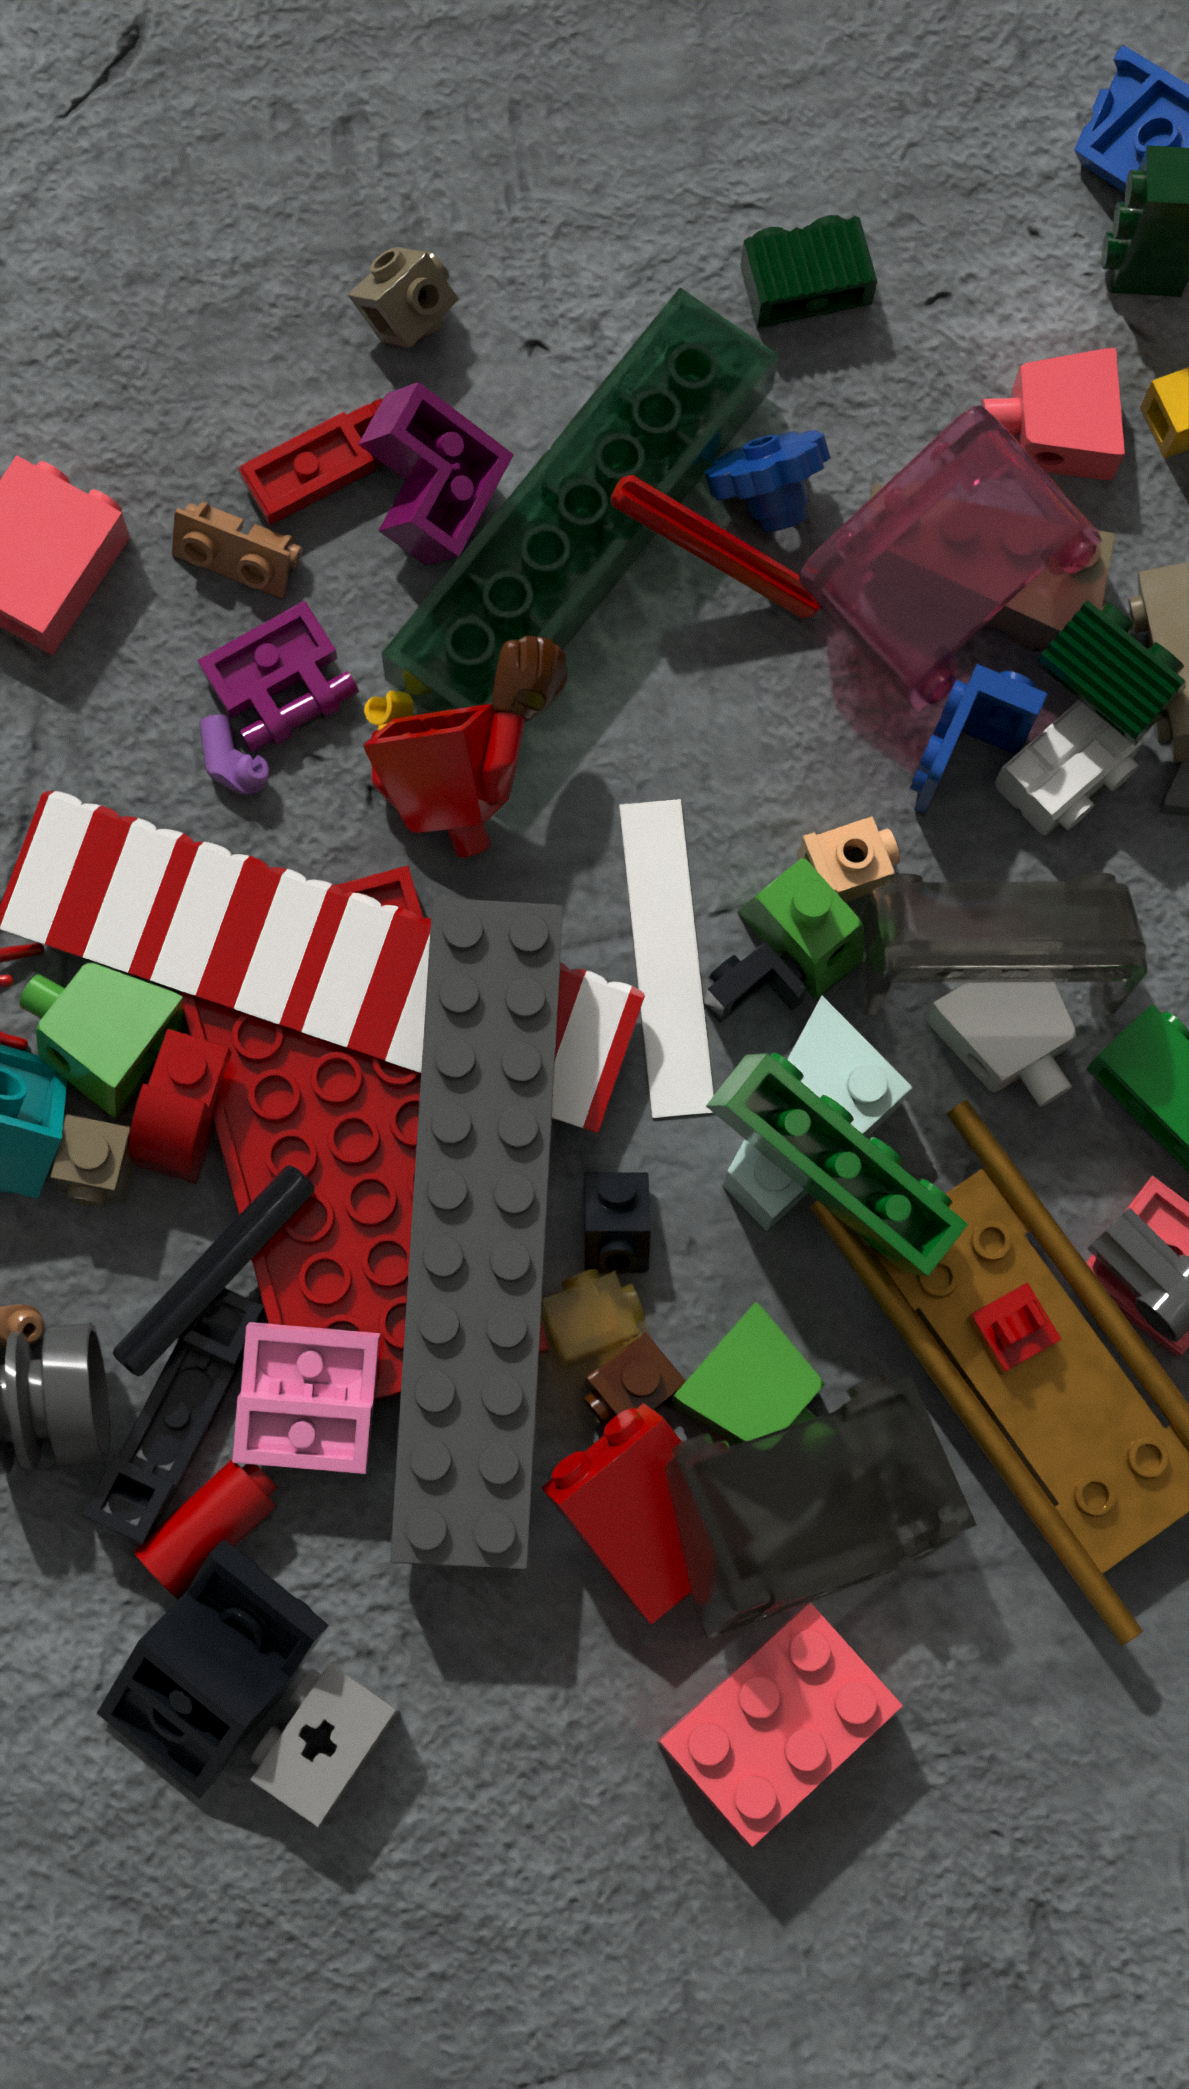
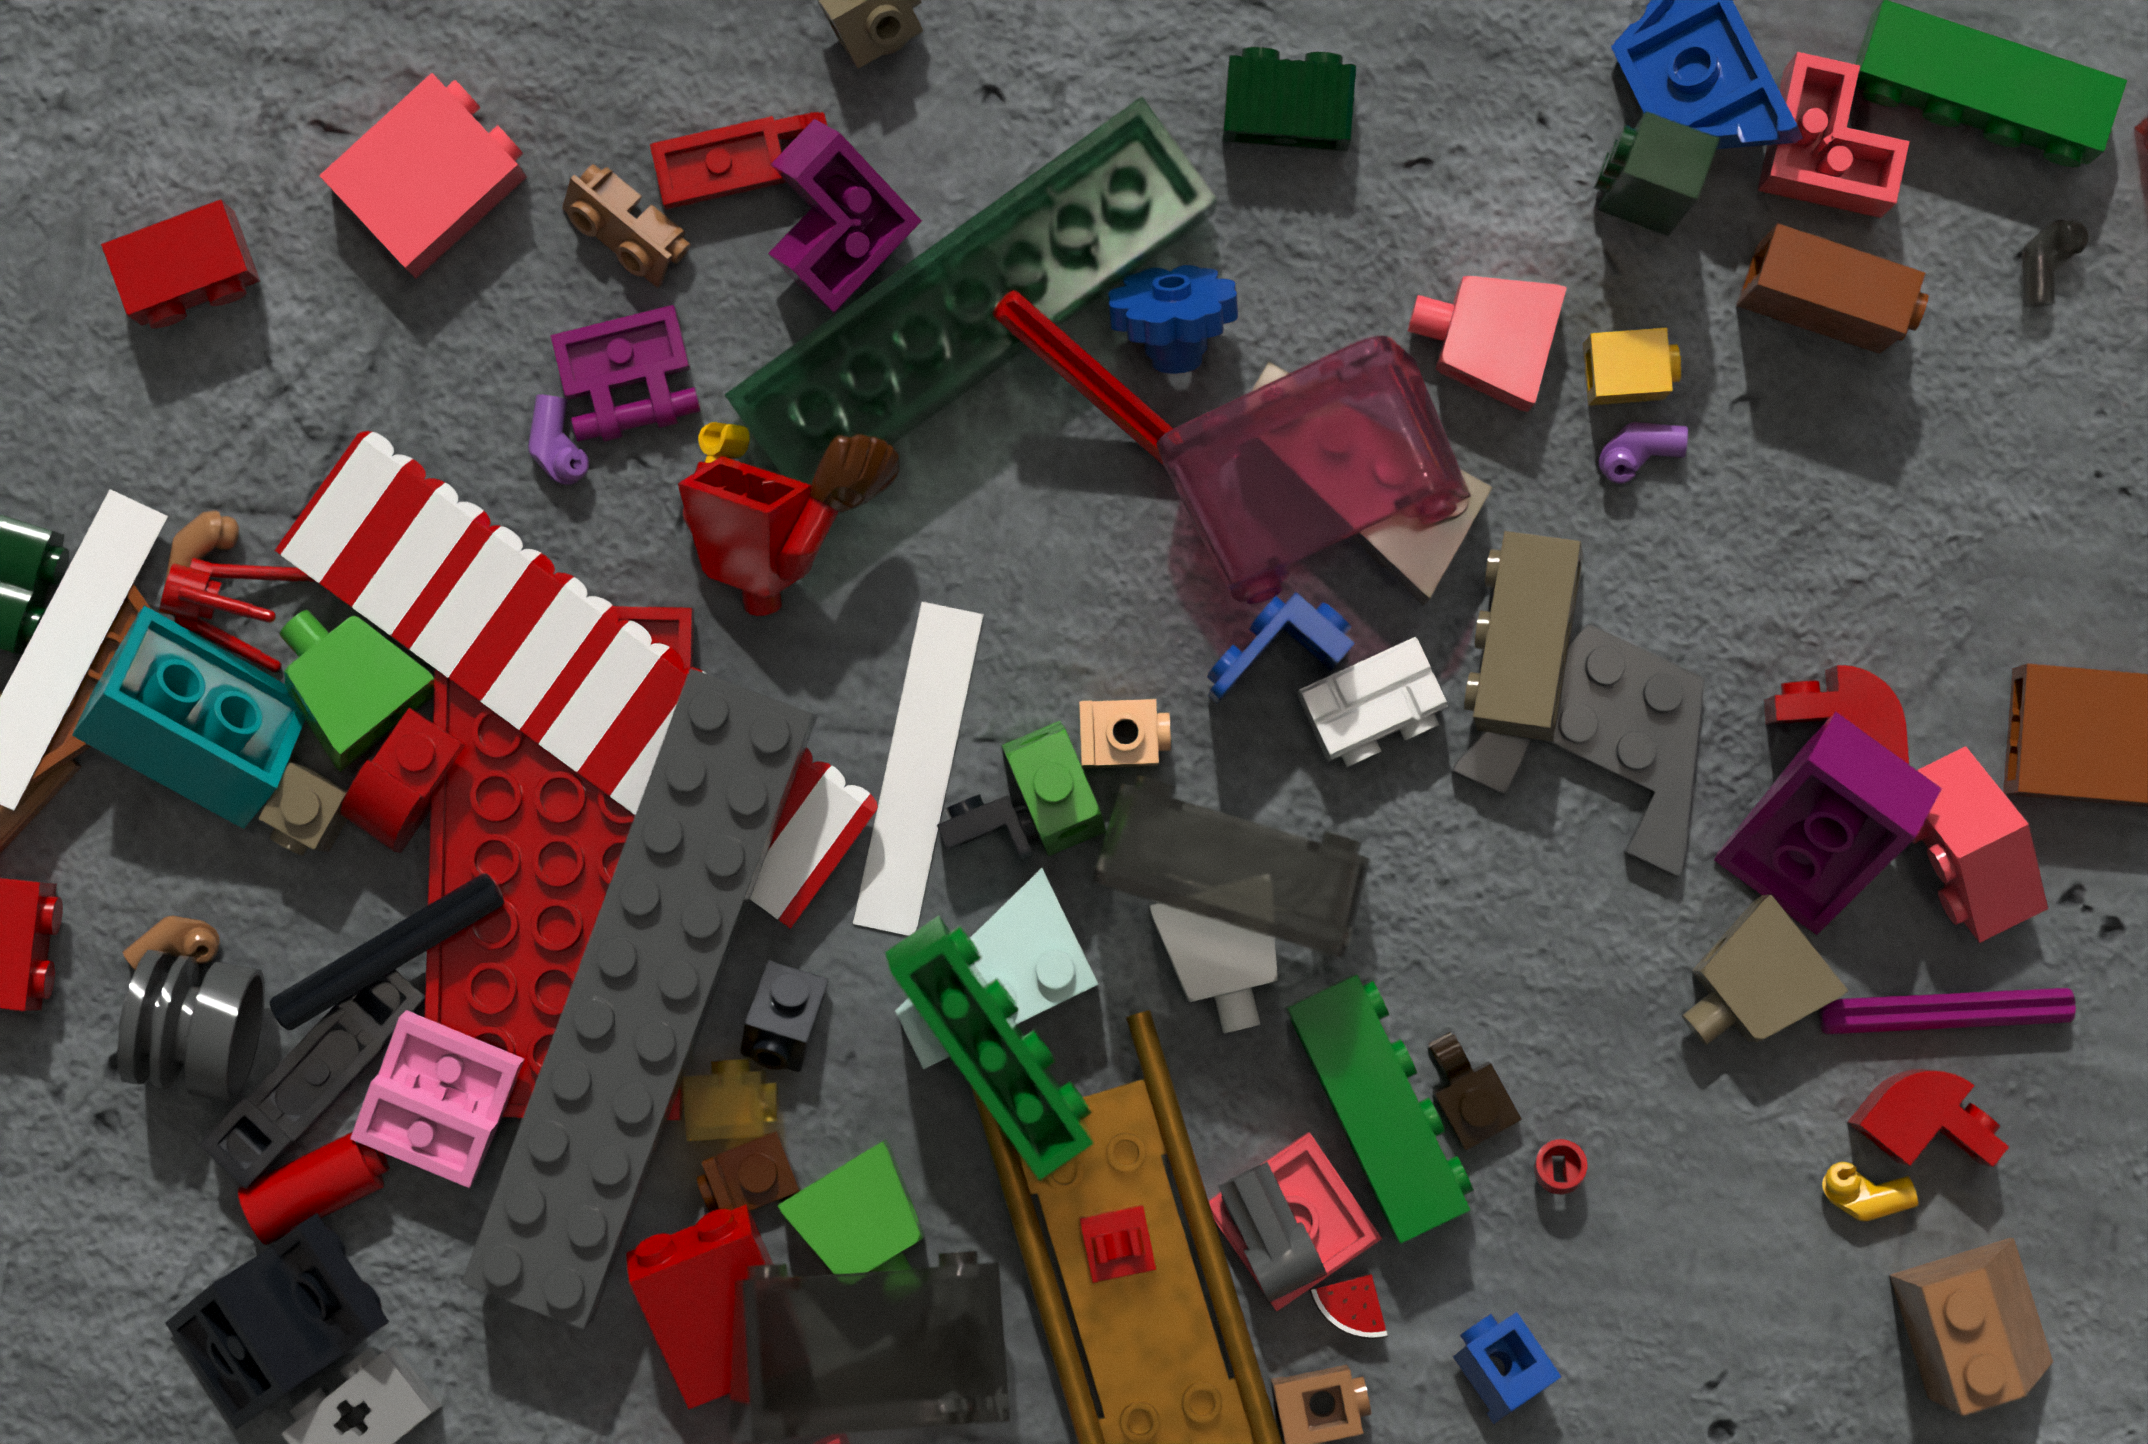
camera: 25 degrees right, 10 degrees up
dark green brick [1037,600,1186,746] -> none

